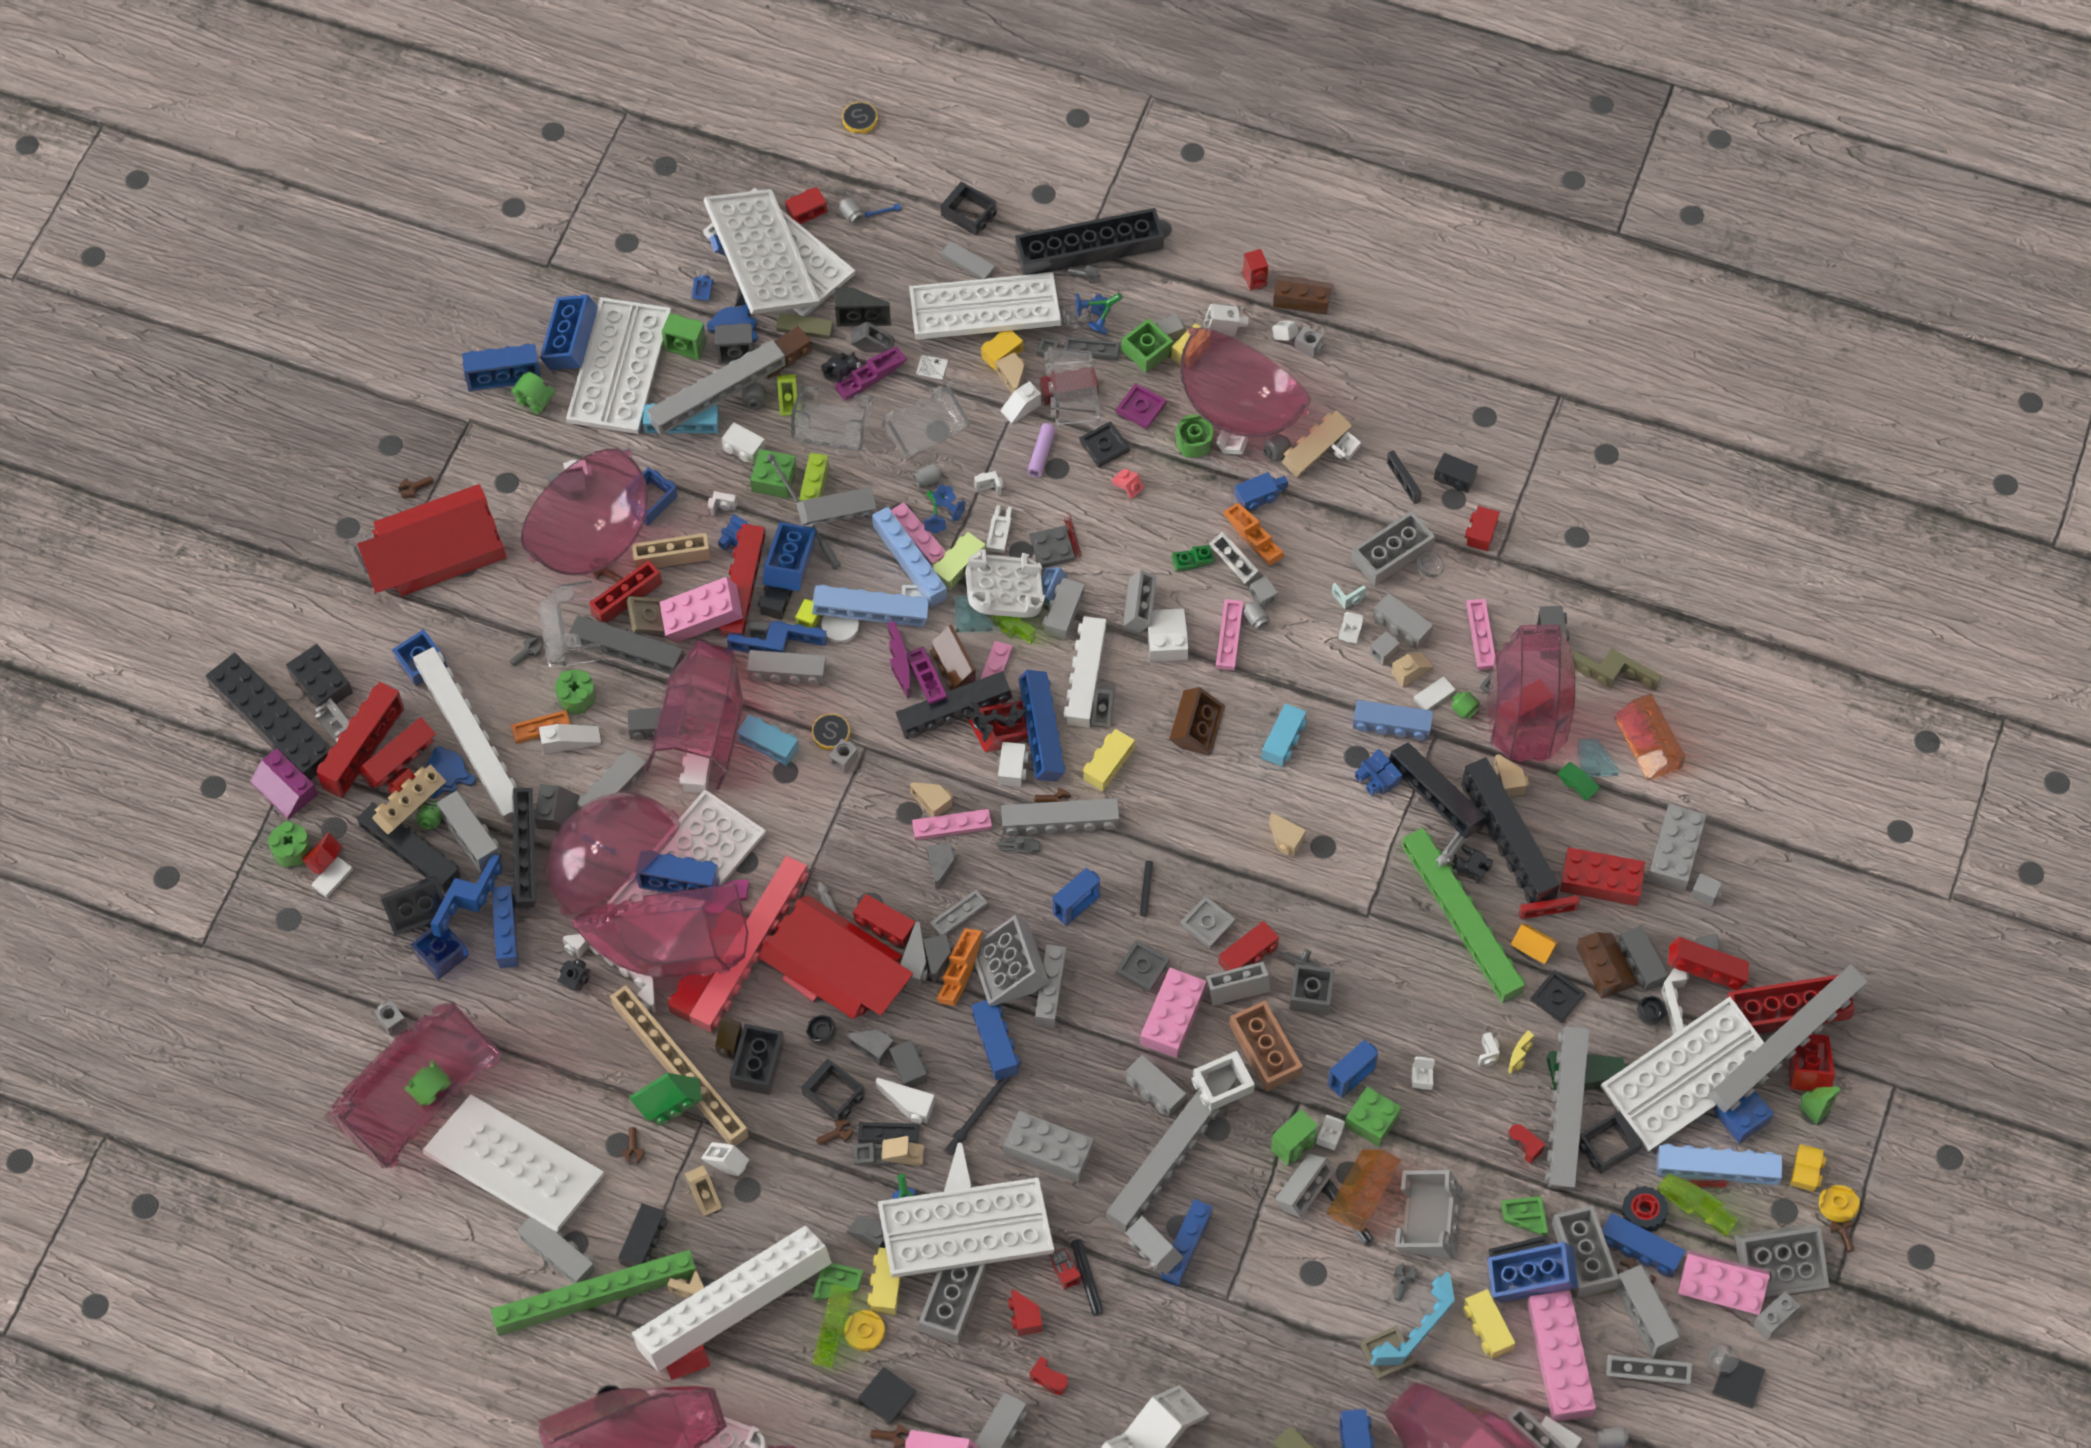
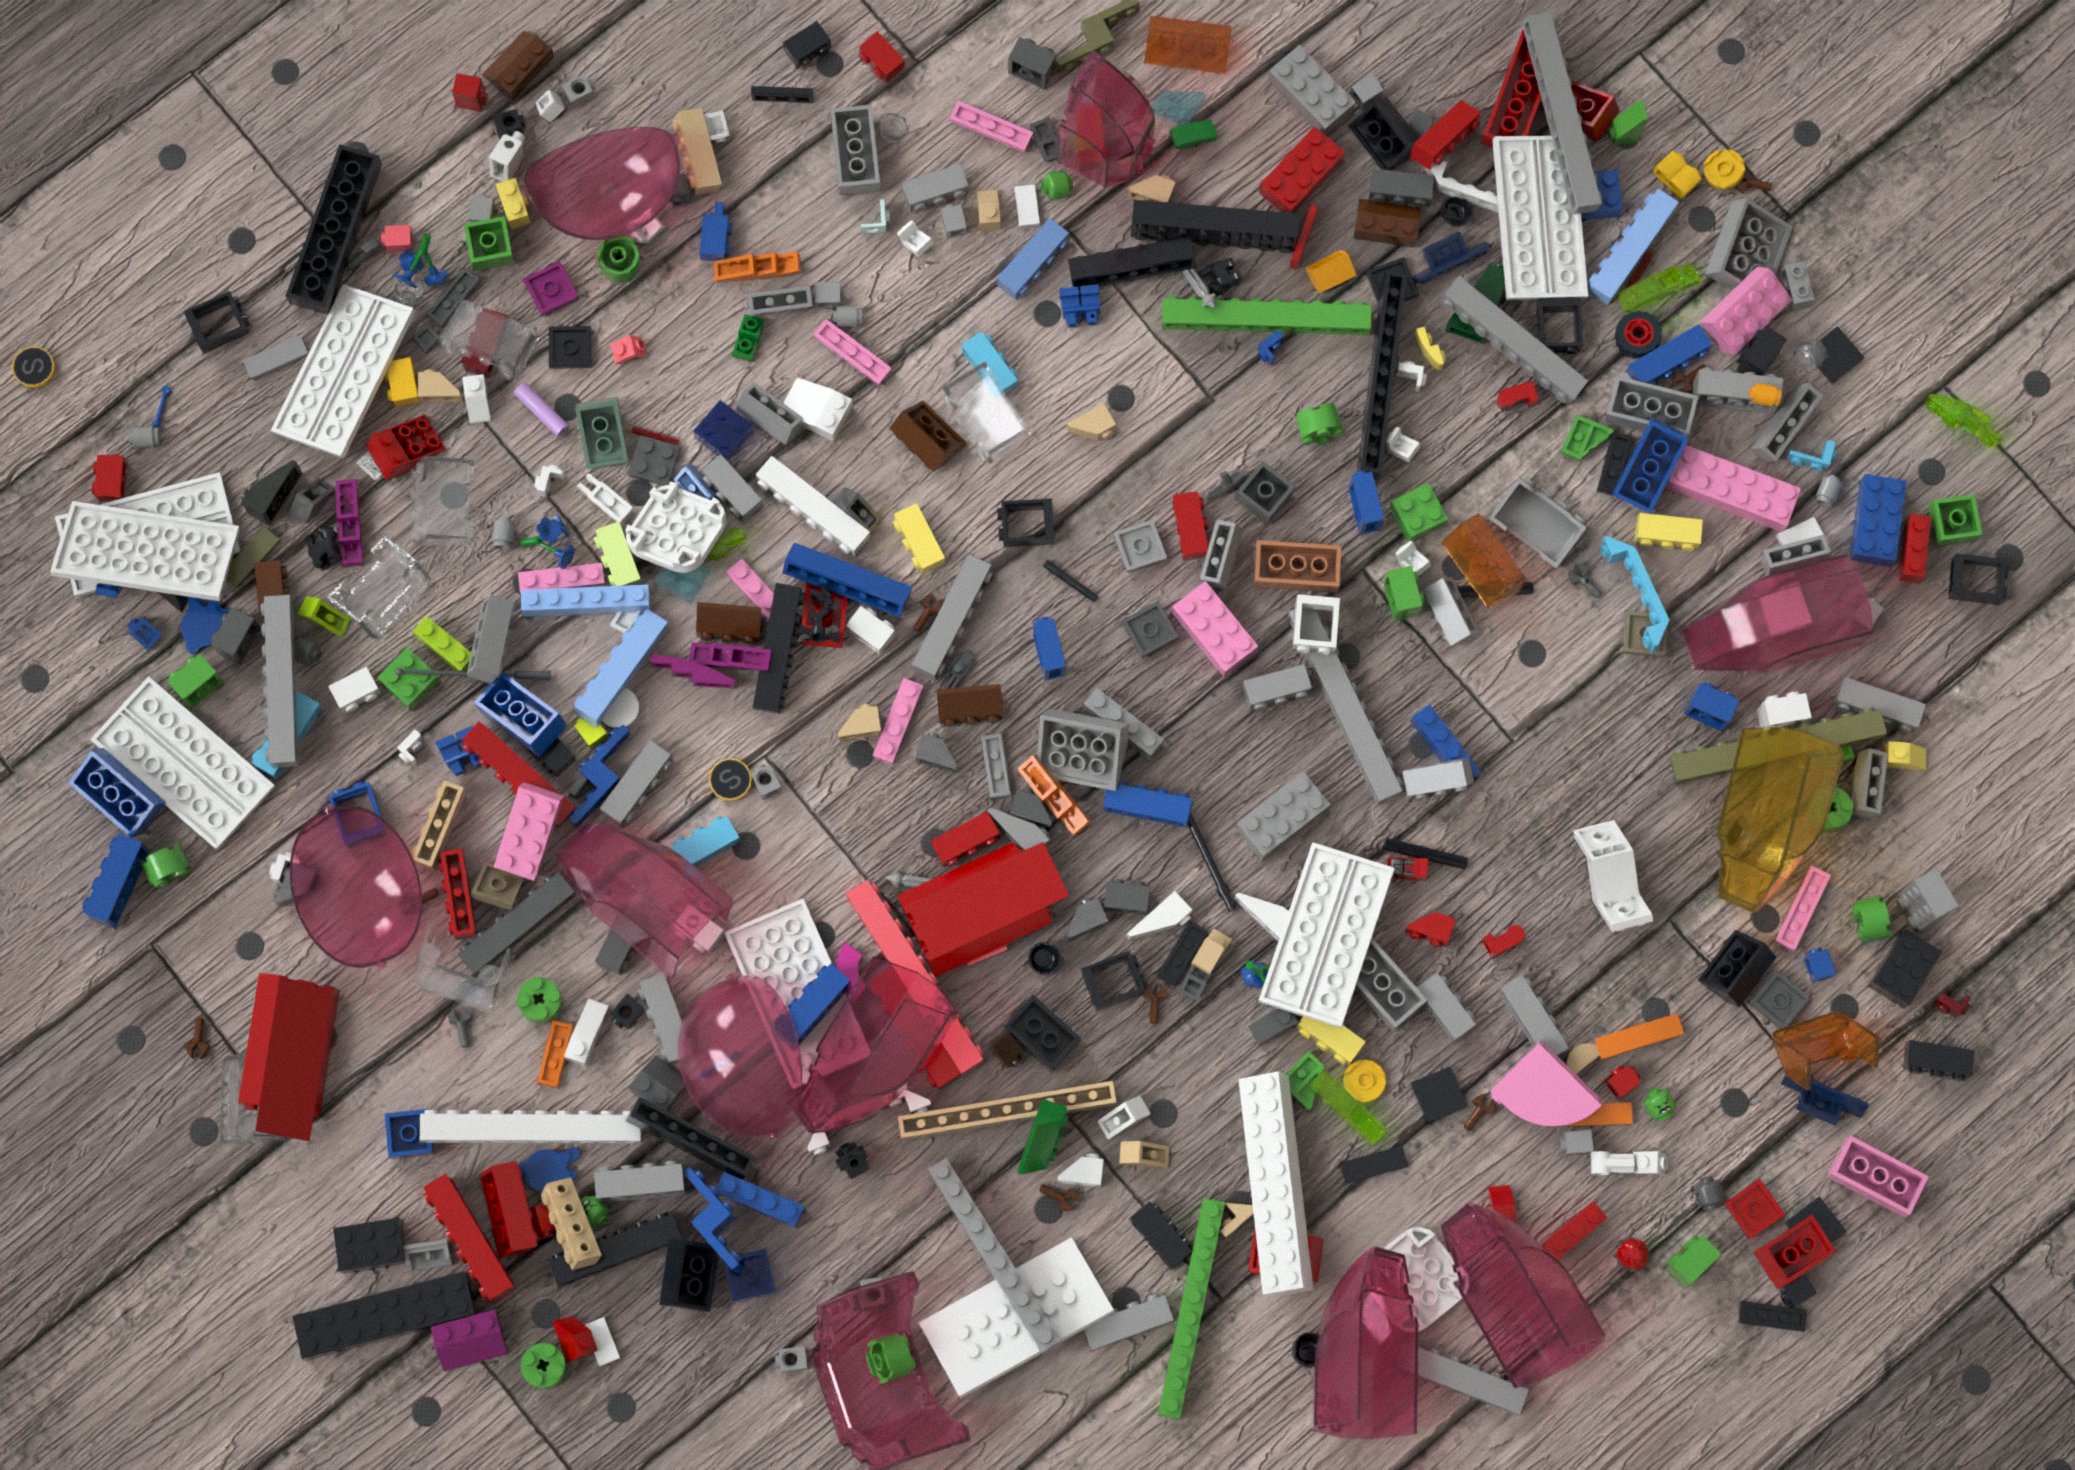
camera: 65 degrees left, 15 degrees up
none -> red slope [366,415,446,481]
none -> coral brick [381,225,413,253]
none -> black brick [493,109,526,140]
none -> sand green slope [575,397,629,469]
none -> black brick [610,993,645,1030]
none -> clear blue brick [693,400,754,462]
none -> light grey brick [928,1158,1062,1358]
none -> reddish brown slope [937,684,1003,727]
none -> clear windscreen [942,362,1030,464]
none -> black window [997,498,1054,547]
none -> white slope [1057,1154,1103,1187]
none -> blue bracket [1258,330,1284,365]
none -> bright green brick [1296,403,1344,446]
none -> black tile [1339,1146,1408,1184]
none -> black slope [1349,97,1419,171]
none -> black brick [1357,271,1407,480]
none -> dark blue bracket [1412,232,1491,284]
none -> light grey brick [1416,973,1476,1042]
none -> black brick [1736,325,1787,376]
none -> light orange brick [1749,382,1782,407]
none -> medium azure bracket [1786,440,1837,472]

